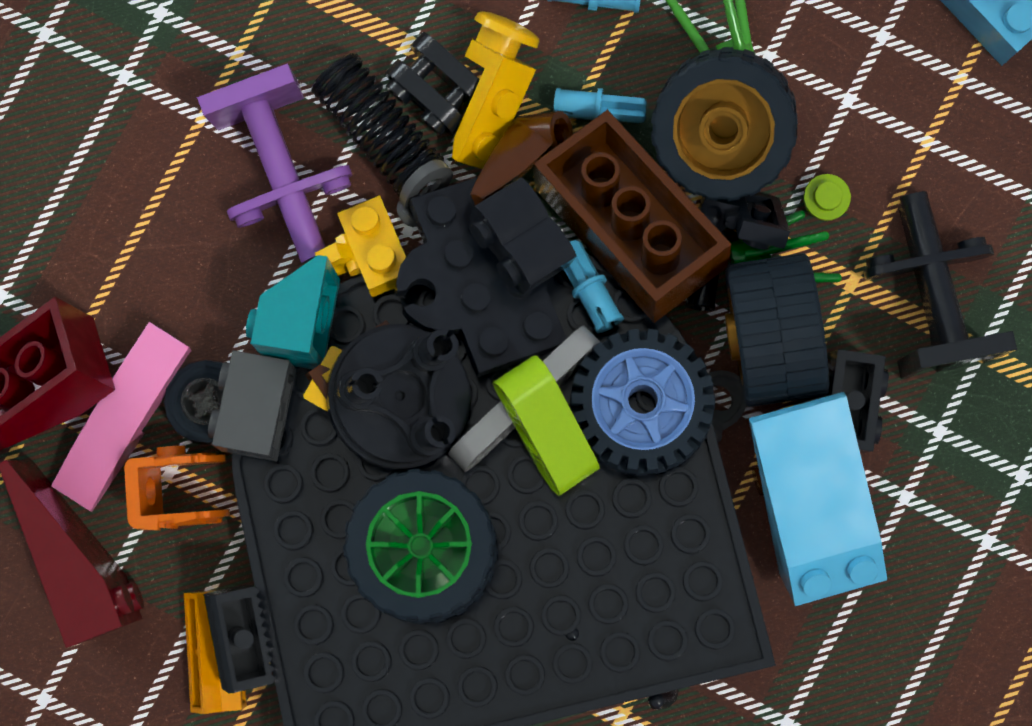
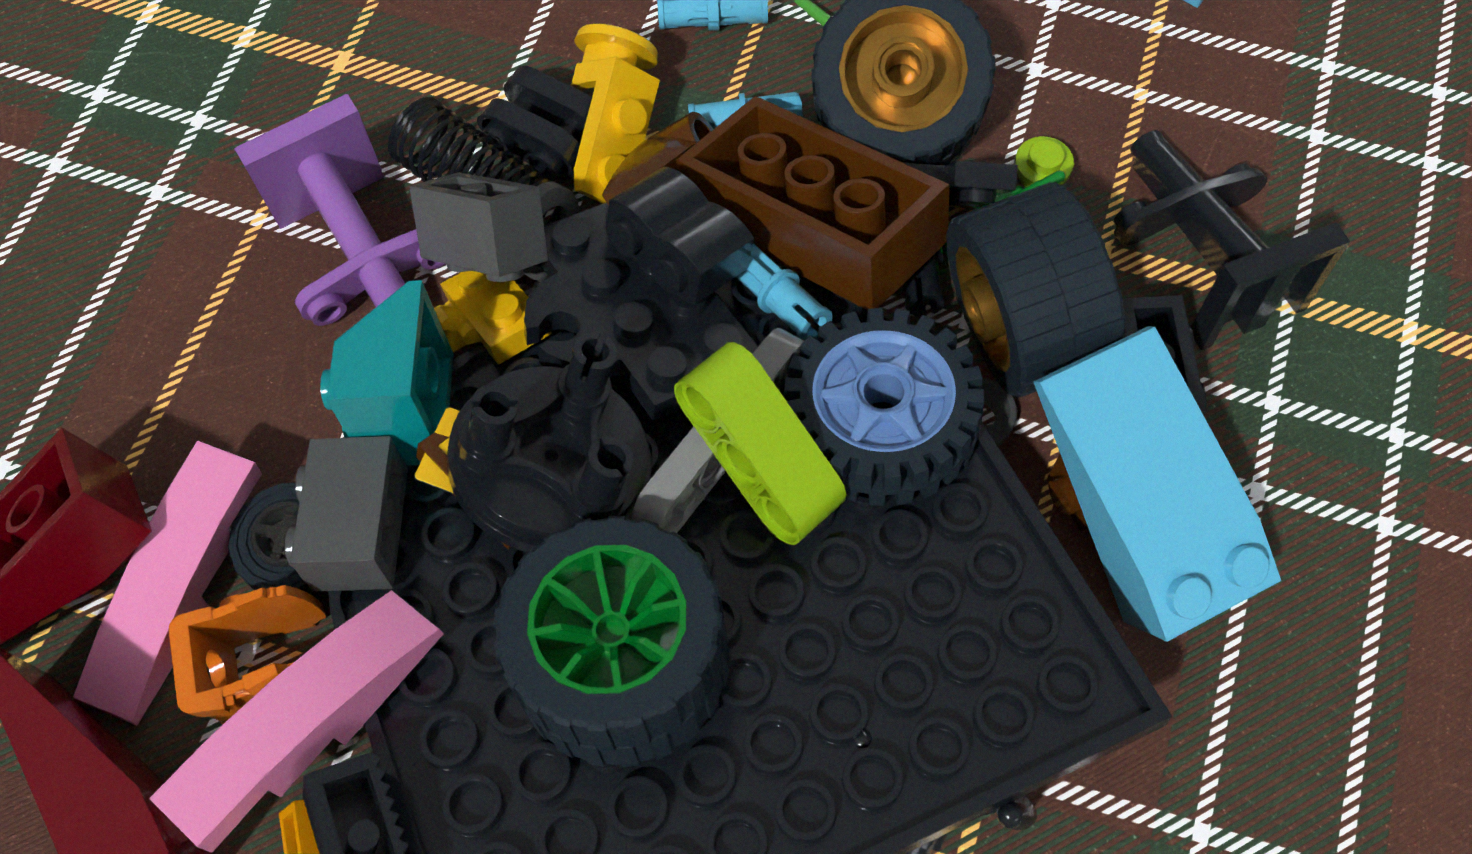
camera: 10 degrees left, 20 degrees down
none -> bright pink slope [149,590,444,853]
none -> dark grey brick [409,172,548,282]

